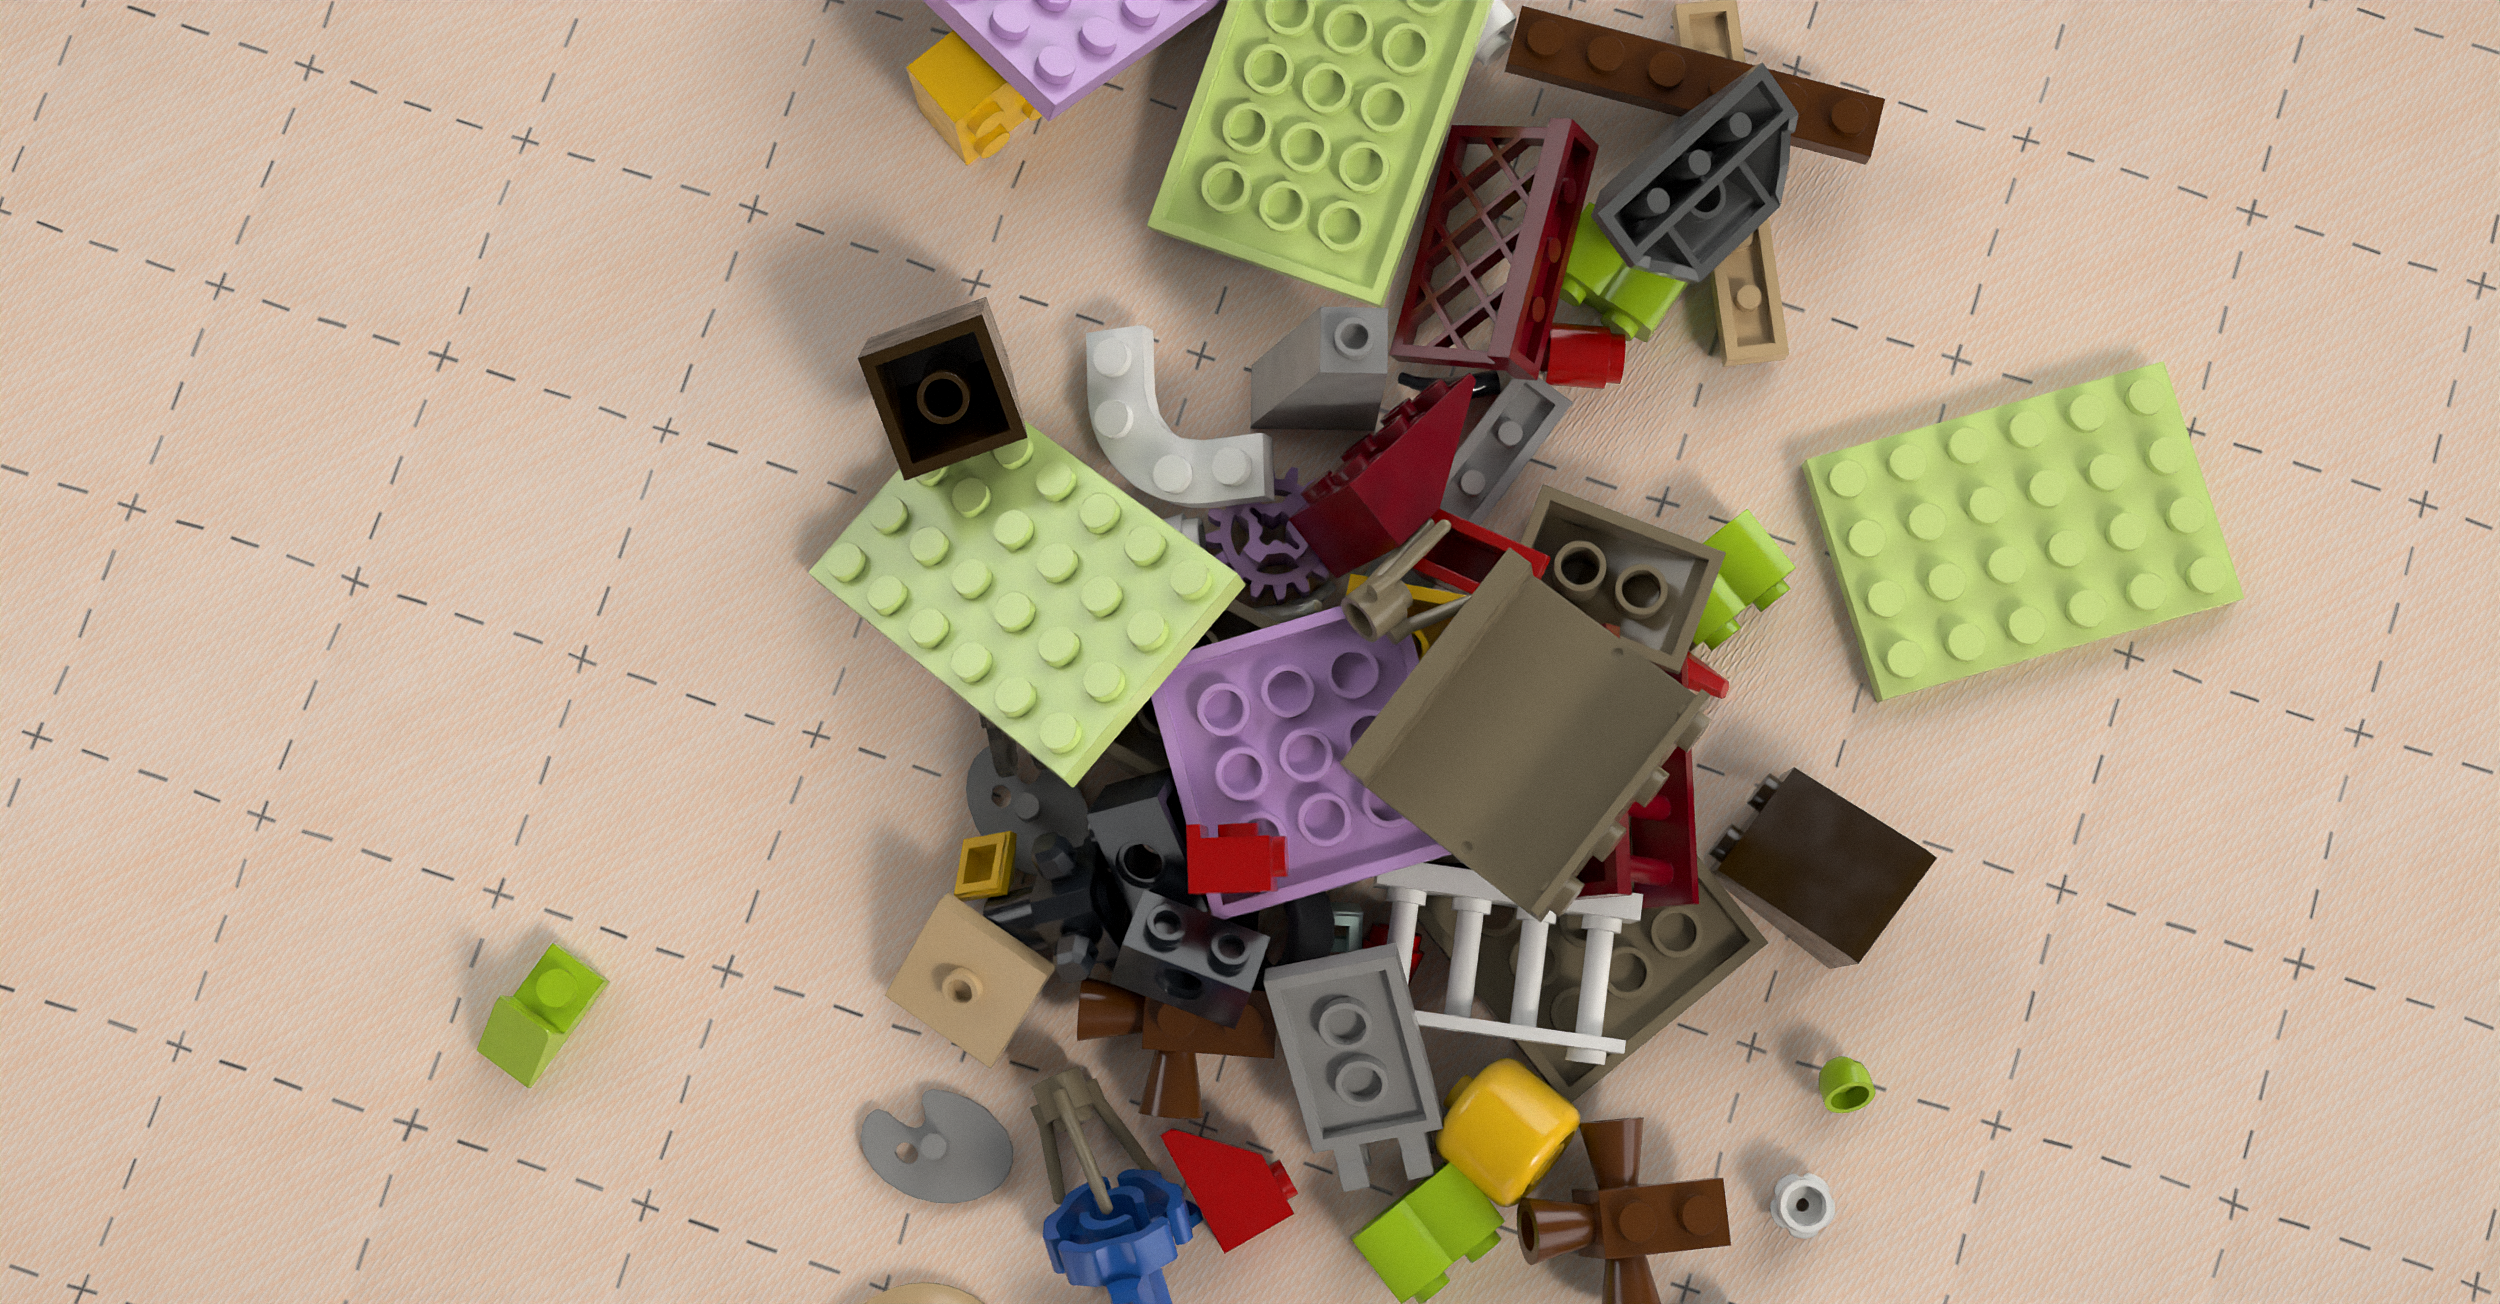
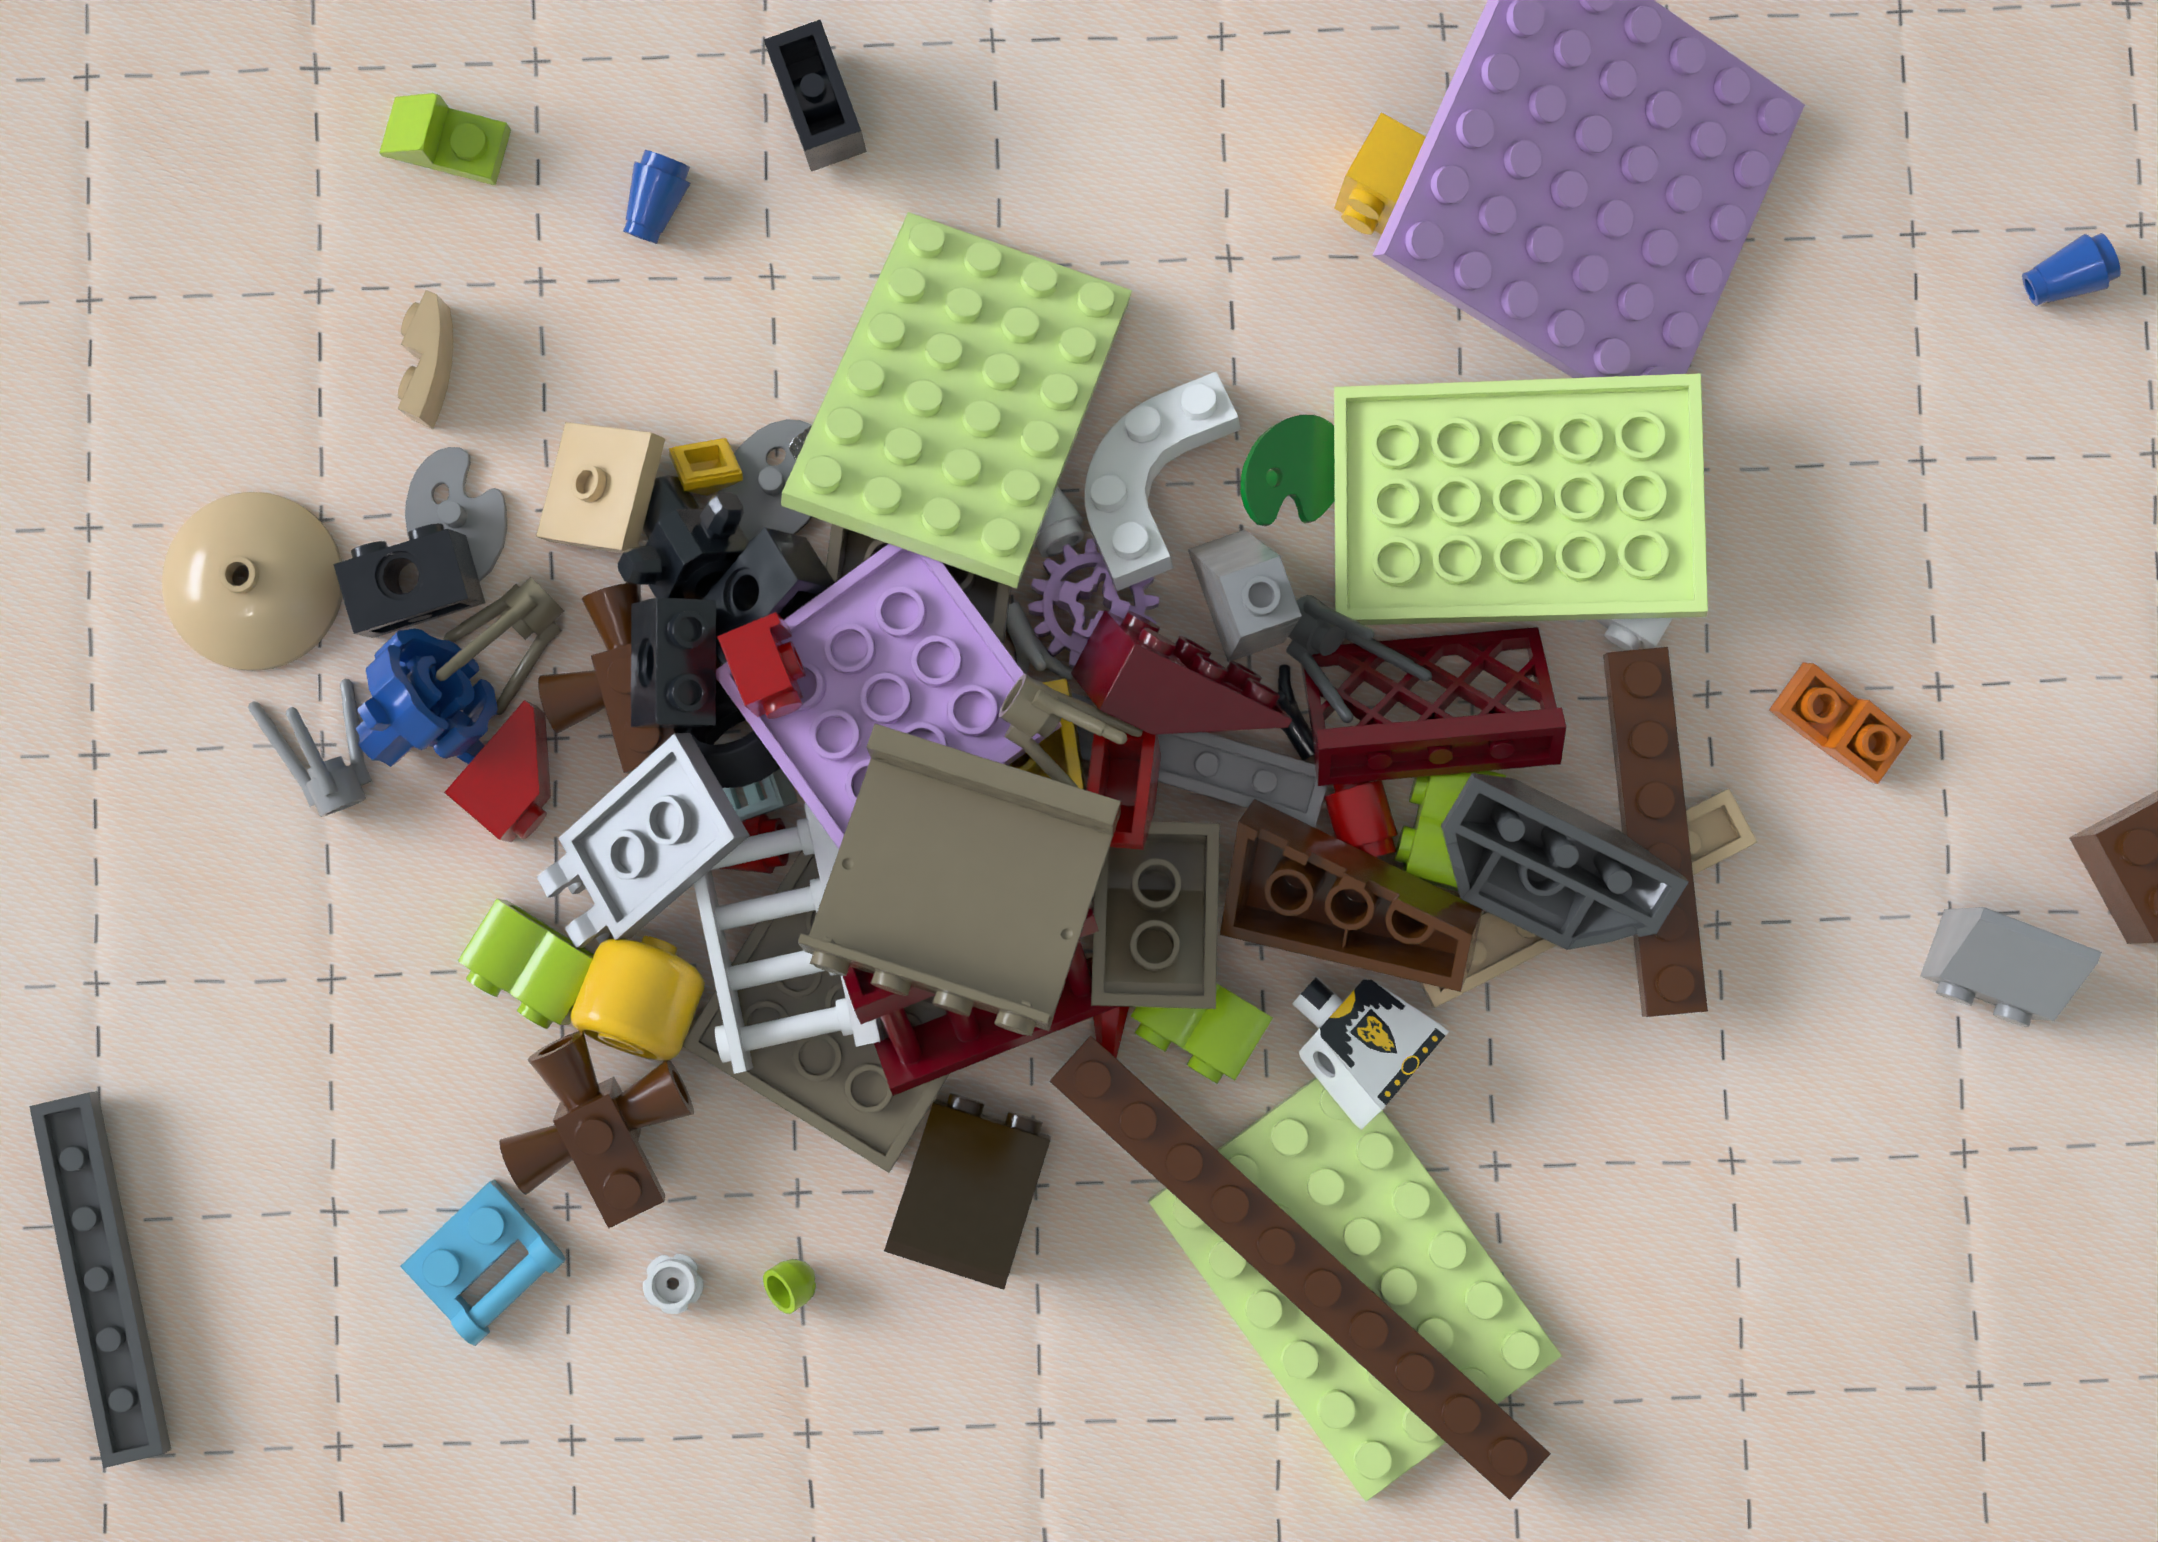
camera: 70 degrees right, 5 degrees up
dark brown slope [858,297,1028,481] -> none
none -> black brick [333,523,485,638]
none -> tan slope [398,290,453,429]
none -> blue cone [623,150,691,244]
none -> black brick [764,20,867,172]
none -> reddish brown plate [1049,1035,1551,1500]
none -> reddish brown wedge [1220,799,1483,992]
none -> green piece [1240,415,1335,527]
none -> dark grey plant [1286,595,1432,723]
none -> white torso [1292,977,1449,1130]

